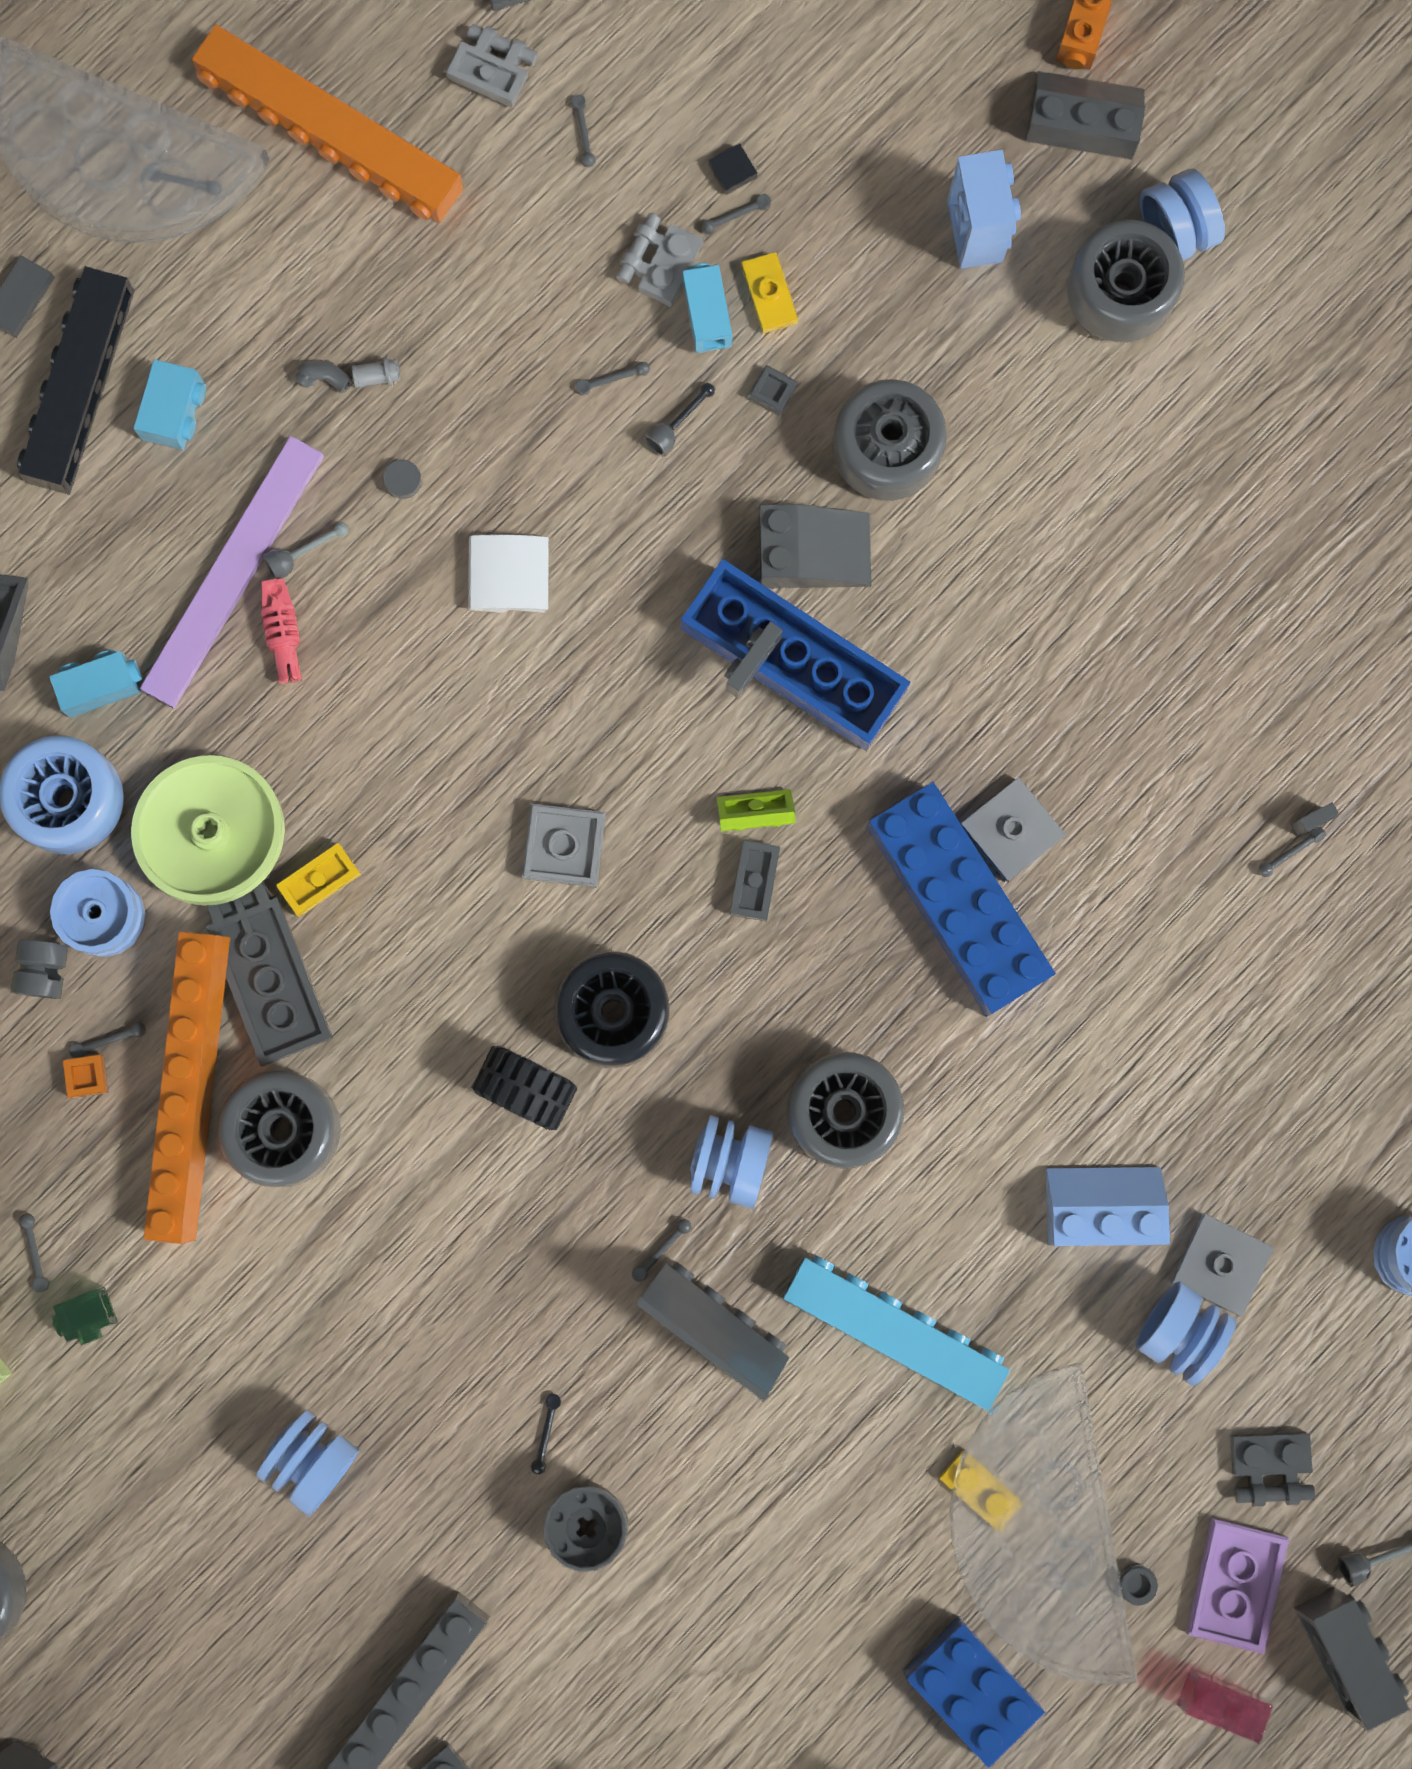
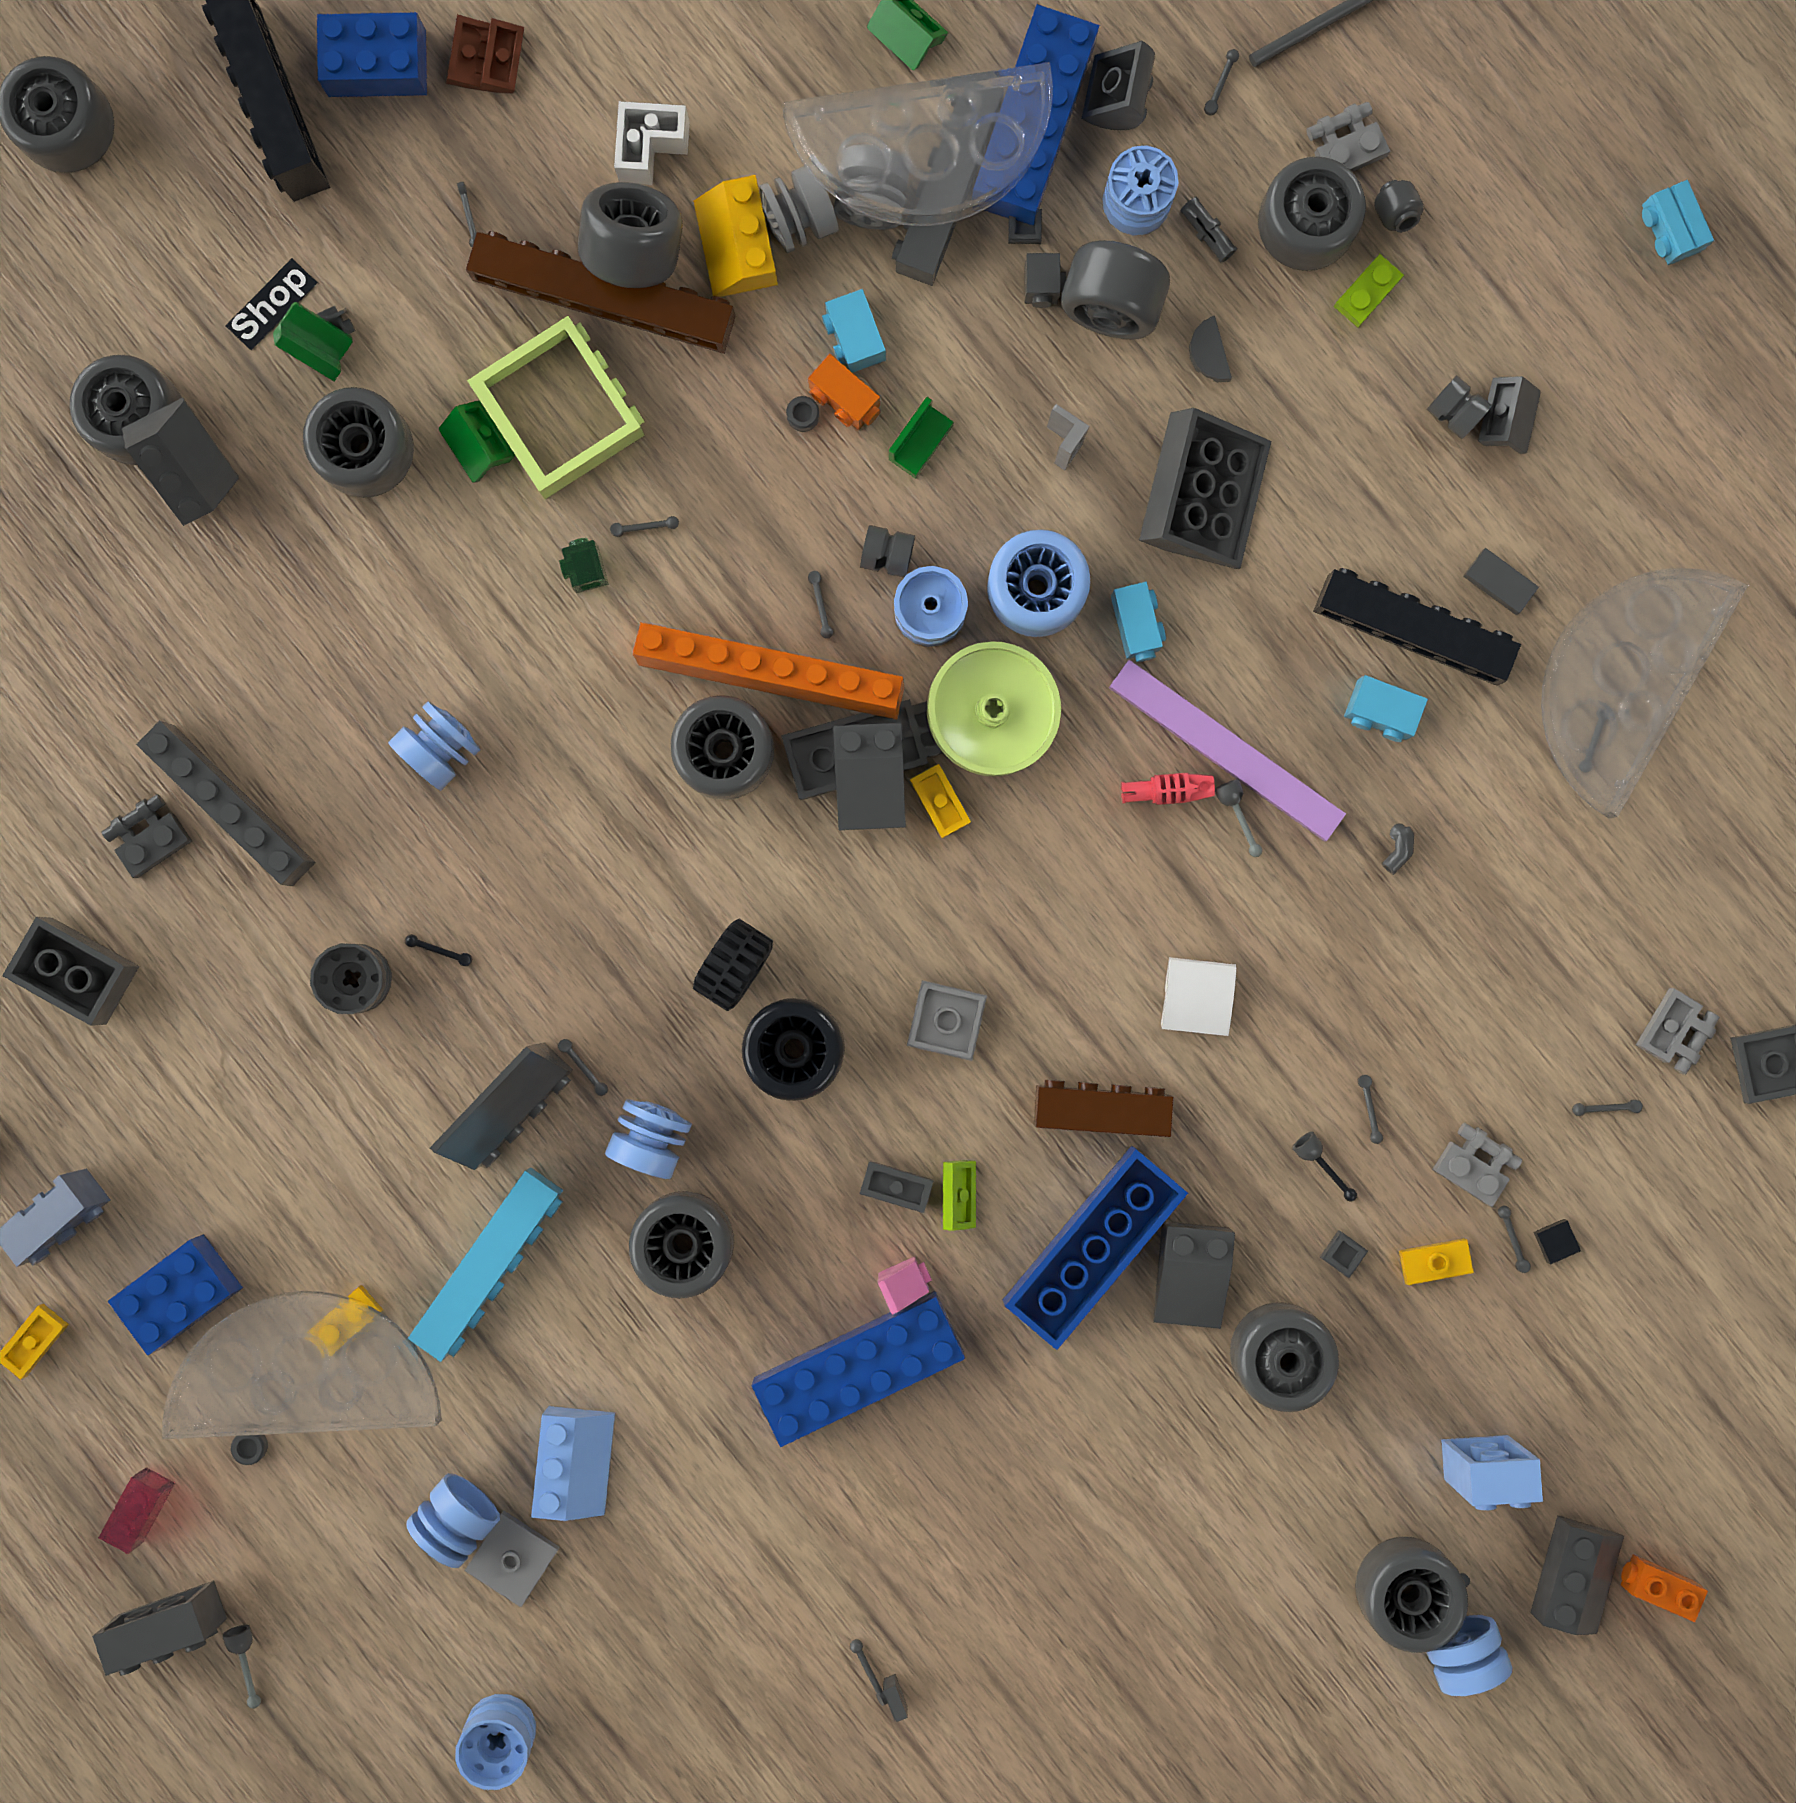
camera: 95 degrees right, 5 degrees up
orange plate [63,1054,109,1099] -> none
orange brick [192,24,464,224] -> none
light grey pin [352,356,401,389] -> none
dark grey tile [384,460,422,499] -> none
medium azure brick [683,263,732,353] -> none
dark grey plate [724,621,783,698] -> none
light grey plate [961,777,1066,883] -> none
lavender tile [1186,1518,1289,1654] -> none
dark grey plate [1230,1432,1315,1507] -> none
none -> dark grey slope [833,723,906,831]
none -> bright pink slope [878,1256,932,1315]
none -> reddish brown brick [1034,1080,1174,1137]

